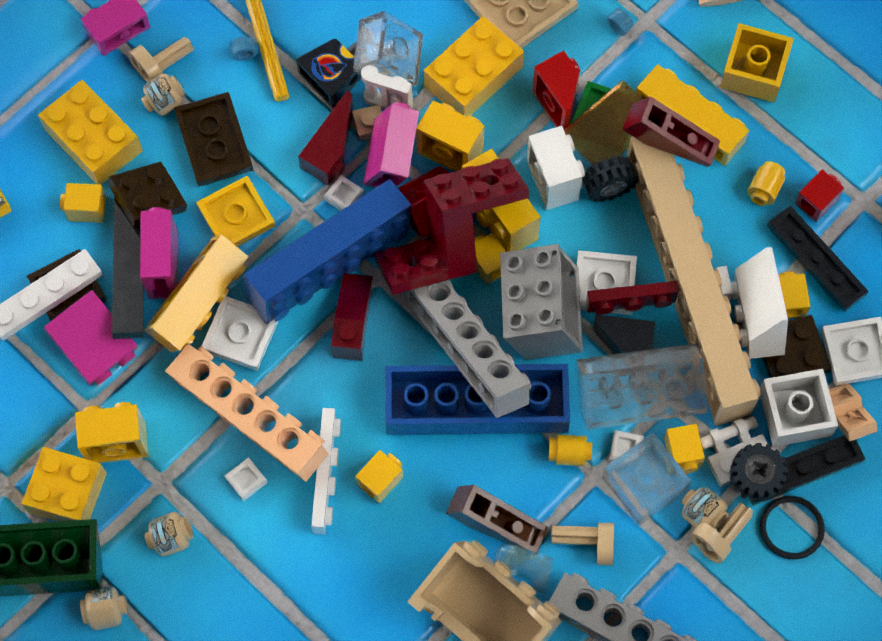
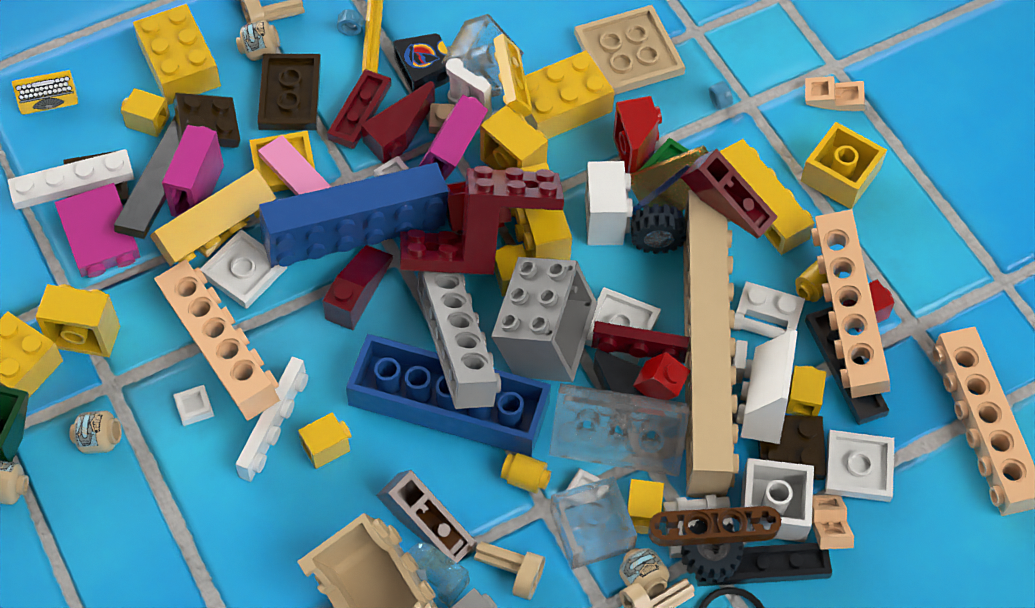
camera: 15 degrees right, 10 degrees down
none -> bright pink tile [258,135,331,195]
none -> dark red plate [327,69,391,149]
none -> yellow plate [493,33,533,118]
none -> clear blue piece [633,164,690,213]
none -> red brick [633,352,690,404]
none -> reddish brown beam [648,506,782,547]
none -> white plate [732,281,805,339]
none -> light nougat brick [811,209,890,398]

